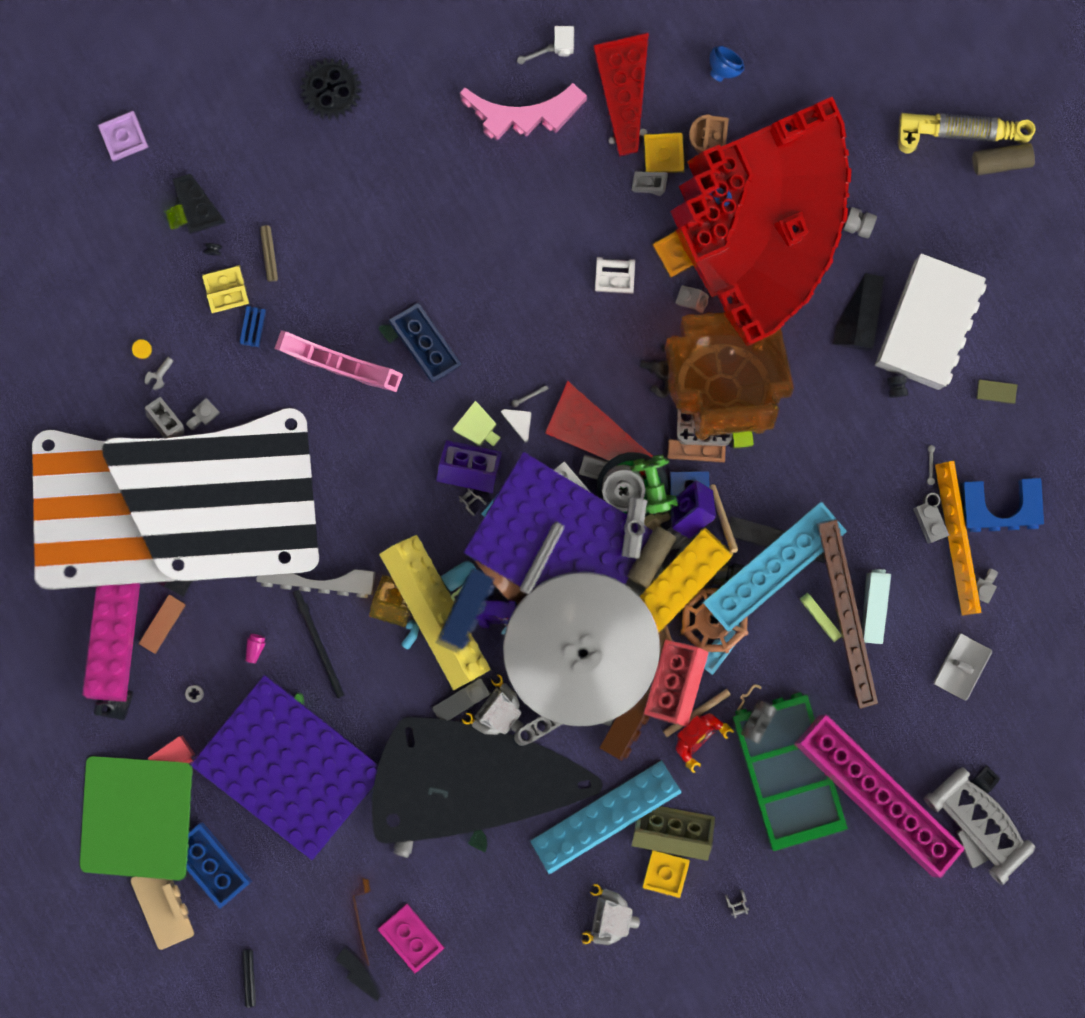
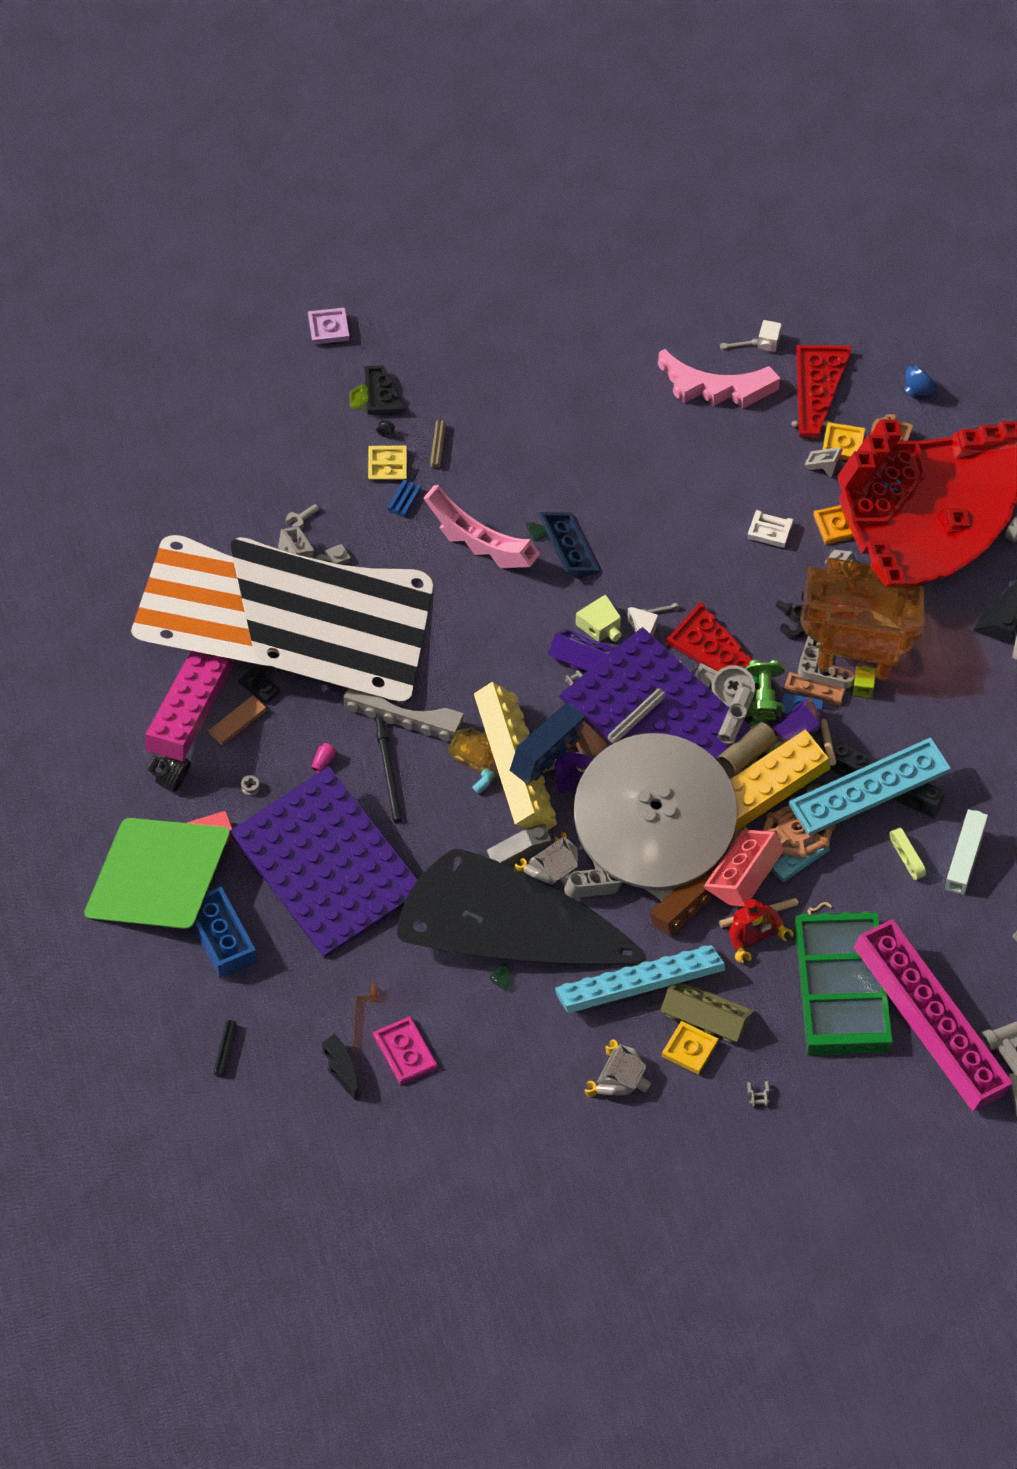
camera: 10 degrees right, 30 degrees down
tan bracket [131,877,194,950] -> none
yellow tile [132,339,152,359] -> none
black gear [300,58,362,121] -> none
light grey cone [393,841,413,858] -> none
dark grey piece [741,700,777,744] -> none
reddish brown plate [817,519,878,709] -> none

